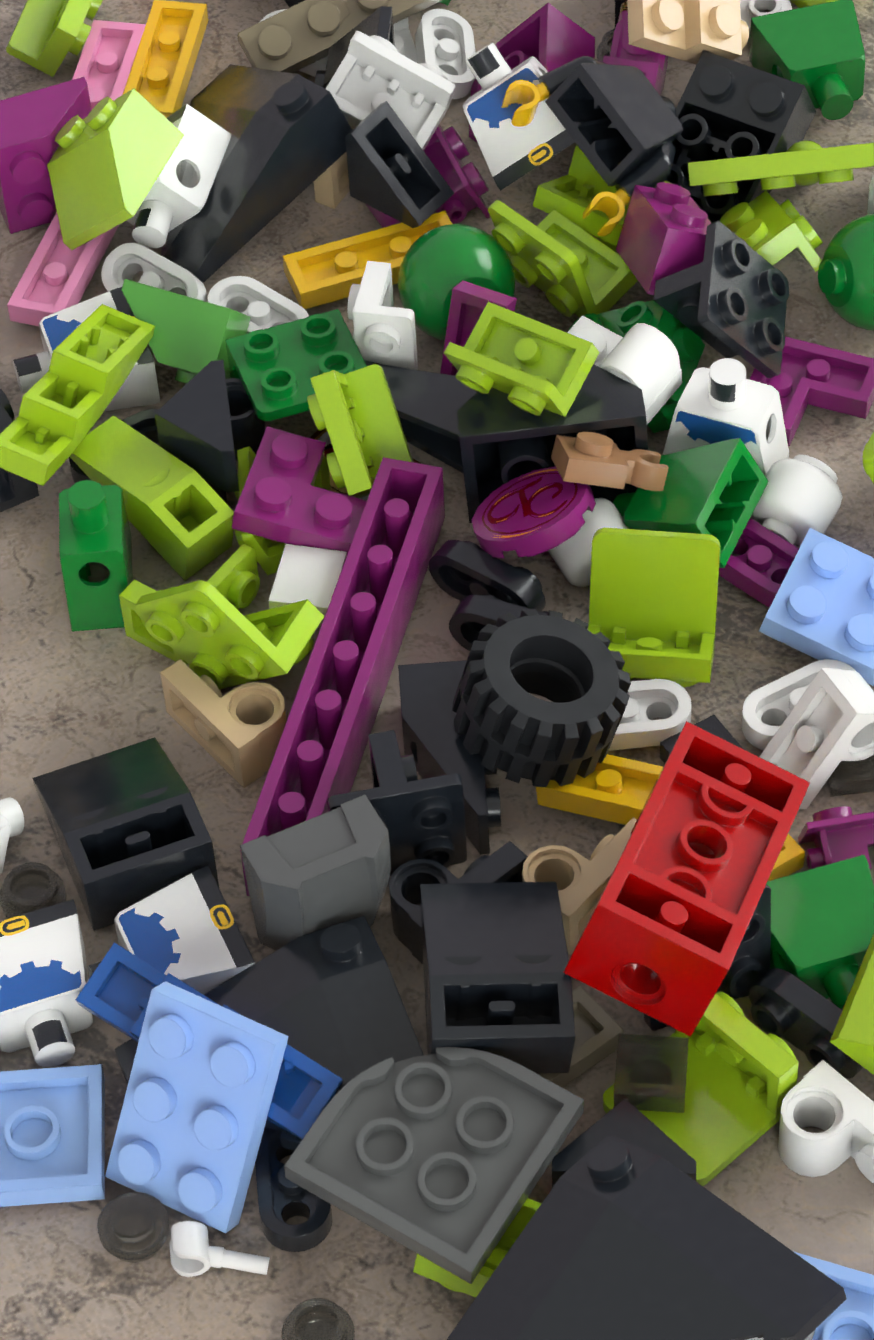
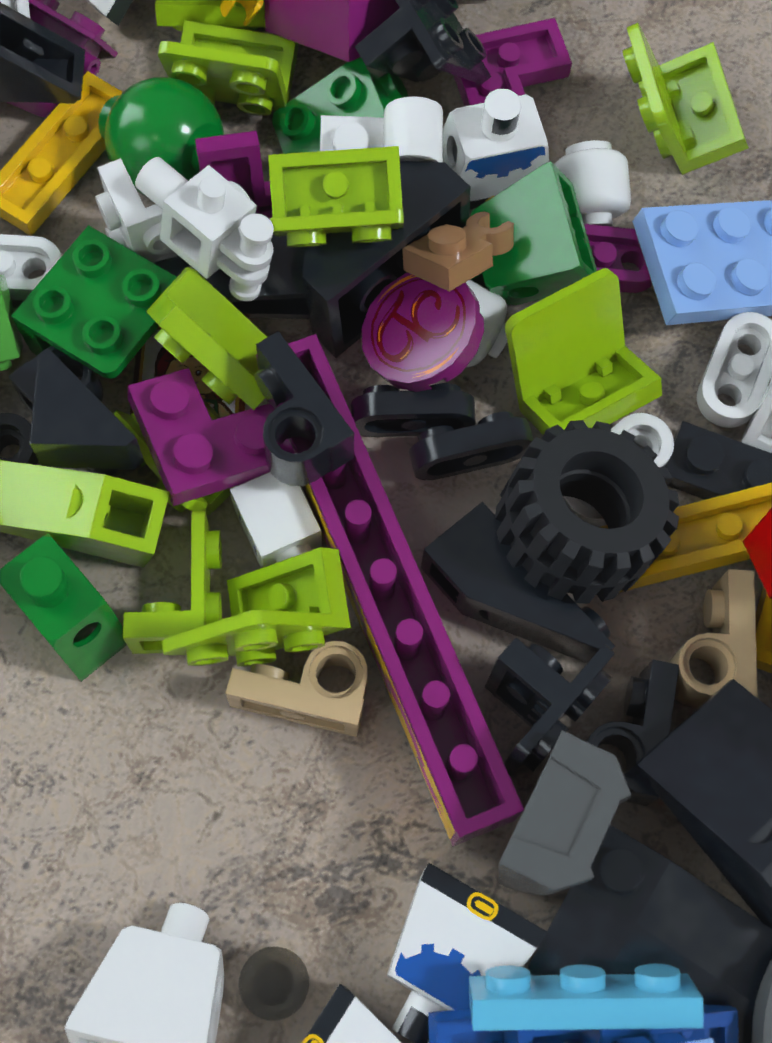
camera: 45 degrees left, 20 degrees up
black slope [33,737,219,931] -> none
none -> white piece [135,157,274,301]
none -> black plate [254,331,354,486]
none -> medium azure plate [469,964,704,1031]

